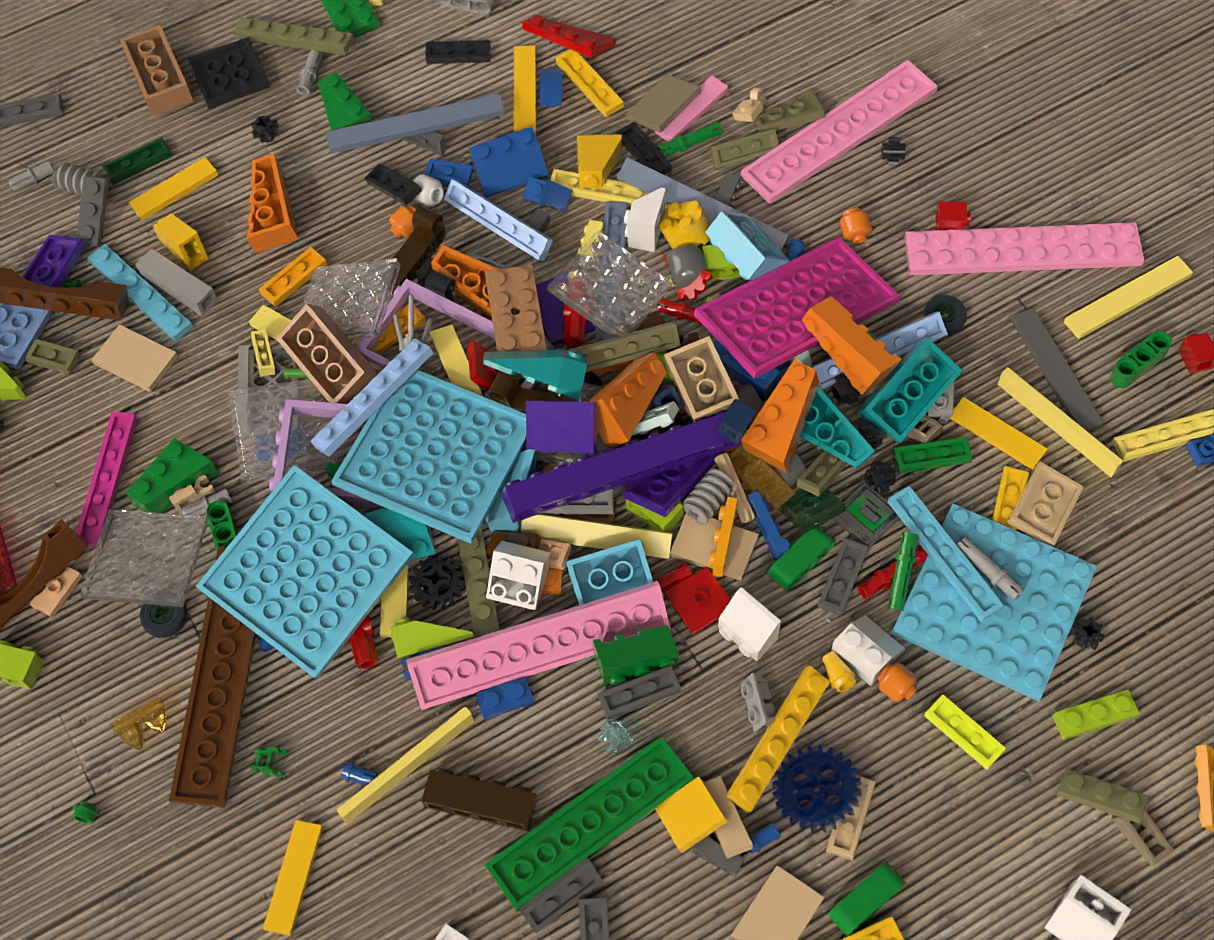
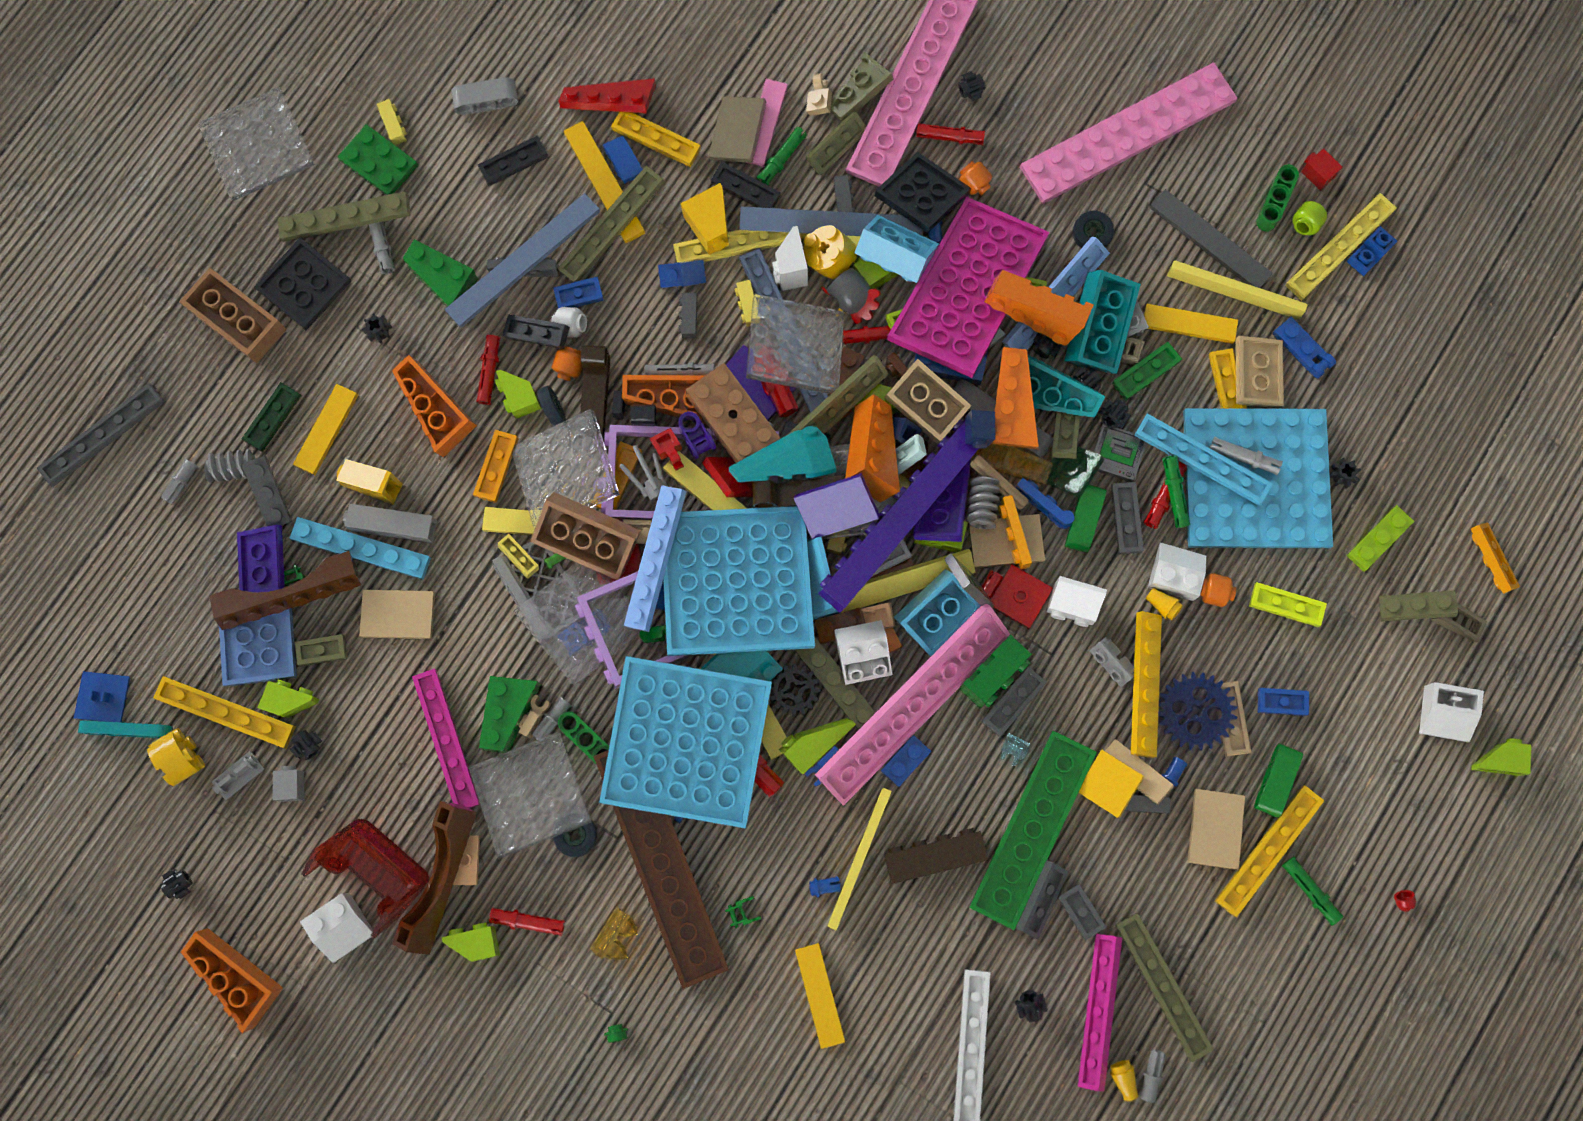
camera: 25 degrees left, 15 degrees up
light blue plate [444,179,553,261] -> none
blue slope [469,127,549,198] -> none
red brick [935,201,971,231] -> none
light yellow tile [1064,256,1193,339] -> none
none -> red pin [476,335,501,405]
none -> red pin [489,907,565,936]
none -> lime slope [495,370,541,419]
none -> black bush [537,386,566,427]
none -> olive plate [557,165,665,282]
none -> red plate [650,428,684,471]
none -> dark purple piece [679,411,716,460]
none -> black plate [874,152,971,233]
none -> red pin [916,123,985,146]
none -> flat silver tile [944,553,994,607]
none -> blue plate [1258,688,1309,716]
none -> blue plate [1272,316,1336,379]
none -> lime head [1292,201,1327,236]

